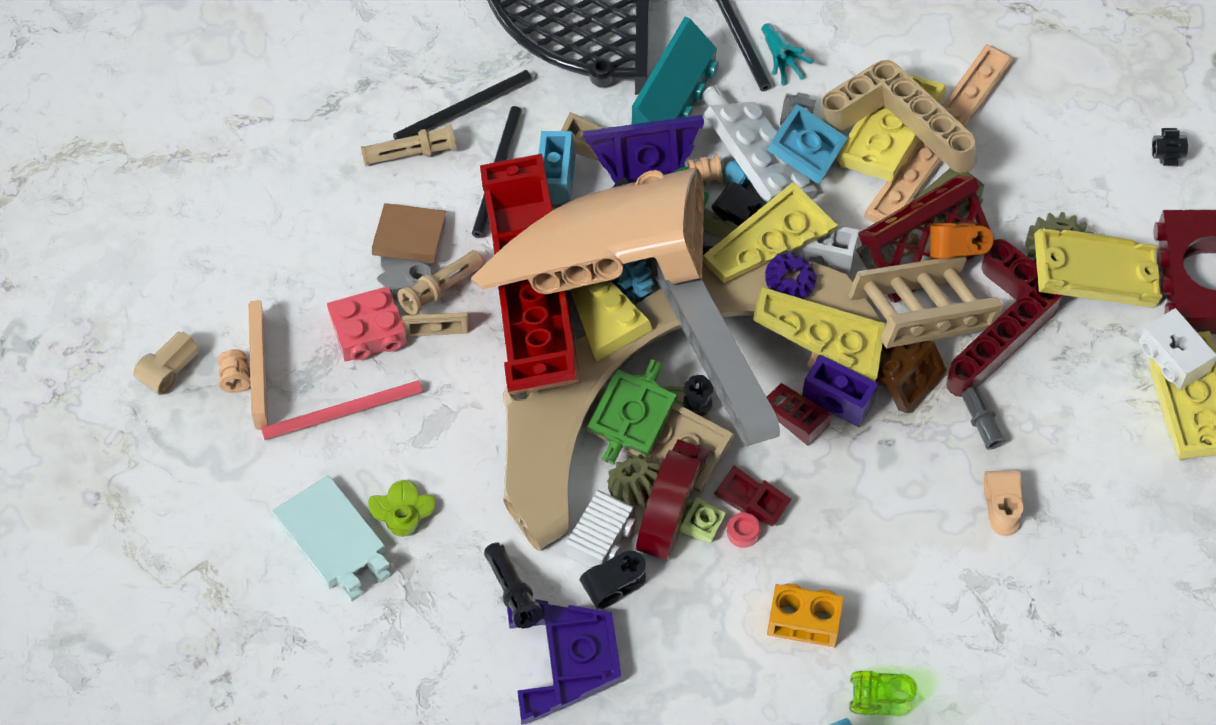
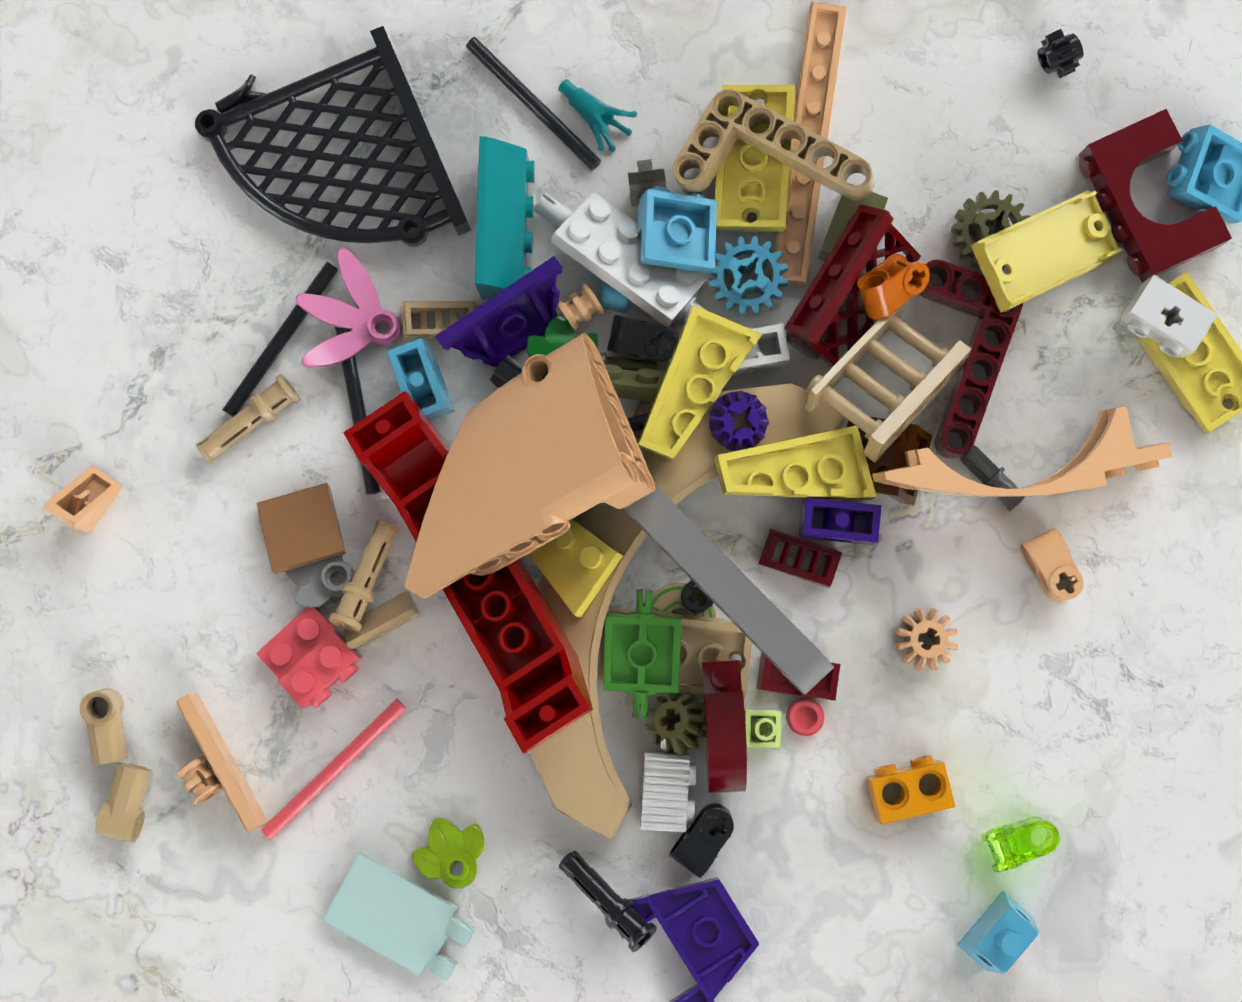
camera: 20 degrees left, 25 degrees up
none -> light nougat slope [44,465,122,533]
none -> tan piece [80,689,128,765]
none -> bright pink plant [296,247,401,368]
none -> medium azure gear [709,236,788,317]
none -> light nougat slope [872,406,1172,497]
none -> light nougat gear [894,608,958,670]

